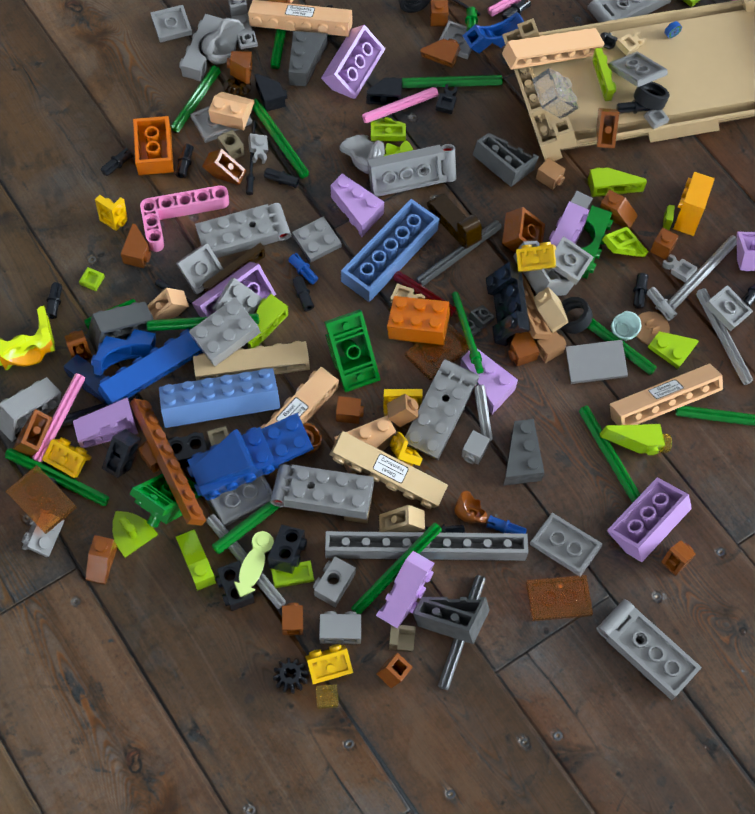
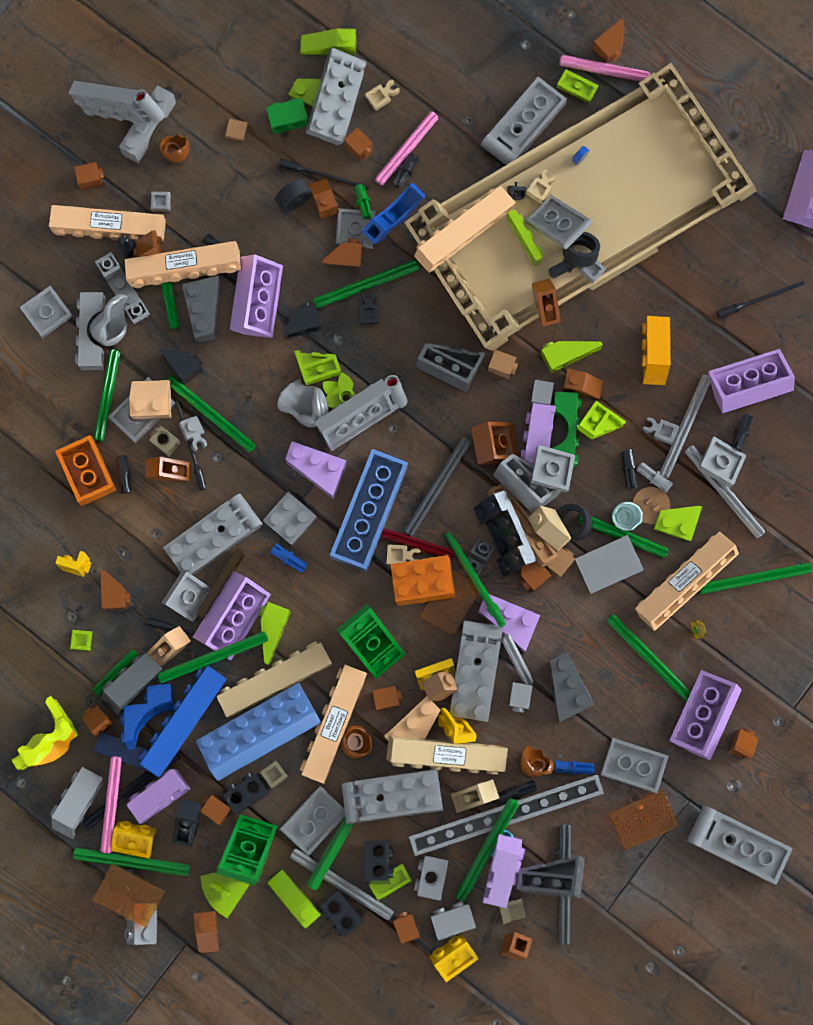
camera: 15 degrees left, 15 degrees up
dark orange slope [13,409,53,457] -> none
black axle [46,282,62,319] -> none
black axle [100,148,133,176] -> none
dark orange plate [130,398,206,526] -> none
bright pink beam [140,186,229,252] -> none
blue wedge [187,413,314,500] -> none
light grey brick [189,297,261,367] -> none
light grey plate [212,278,263,314] -> none
dark brown gear [224,77,251,96] -> none
dark orange slope [227,51,252,84] -> none
yellowish green brick [234,531,274,597] -> none
black axle [264,168,300,188] -> none
black gear [273,658,308,694] -> none
black axle [292,276,315,311] -> none
clear yellow plate [316,684,339,709] -> none
bright pink axle [362,87,438,123] -> none
dark brown beam [427,193,482,249] -> none
yellow bracket [516,242,556,272] -> none
clear brick [532,68,579,119] -> none
lime slope [600,424,665,455] -> none
dark orange brick [650,228,679,260] -> none
lime tile [663,205,675,230] -> none

